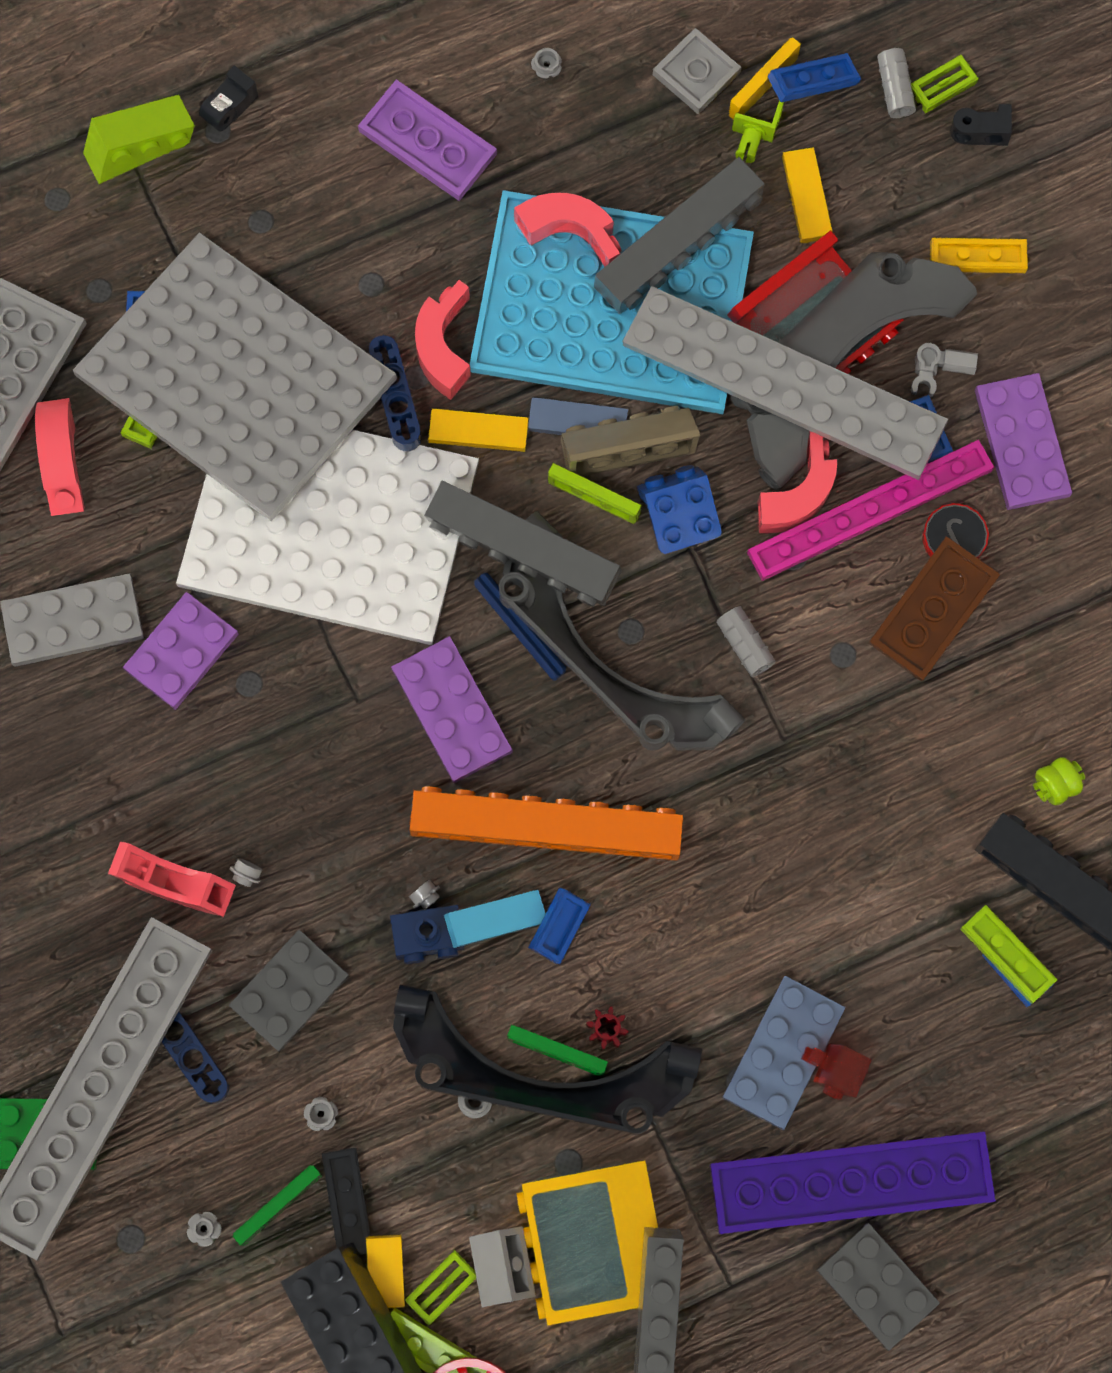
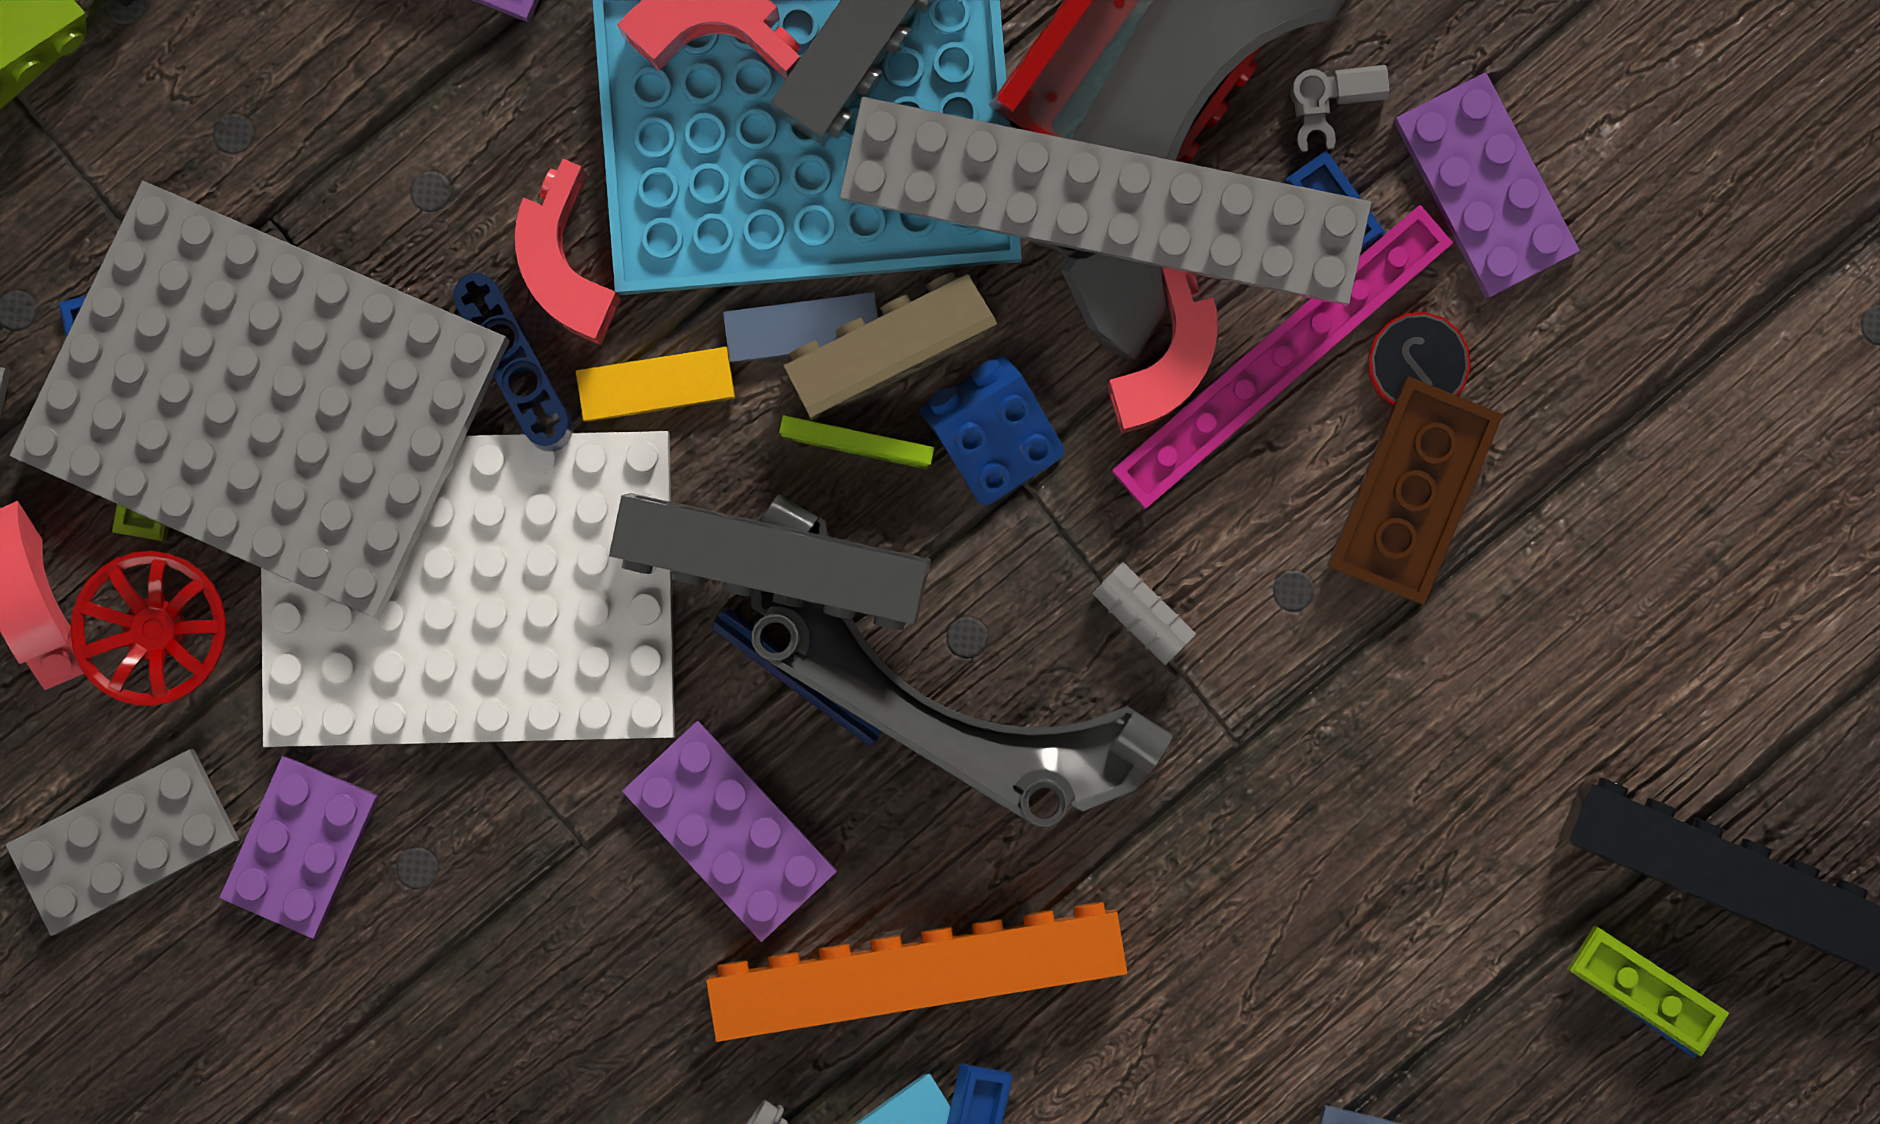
camera: 10 degrees left, 10 degrees up
lime piece [1033,757,1085,806] -> none
none -> red wheel [70,551,226,706]

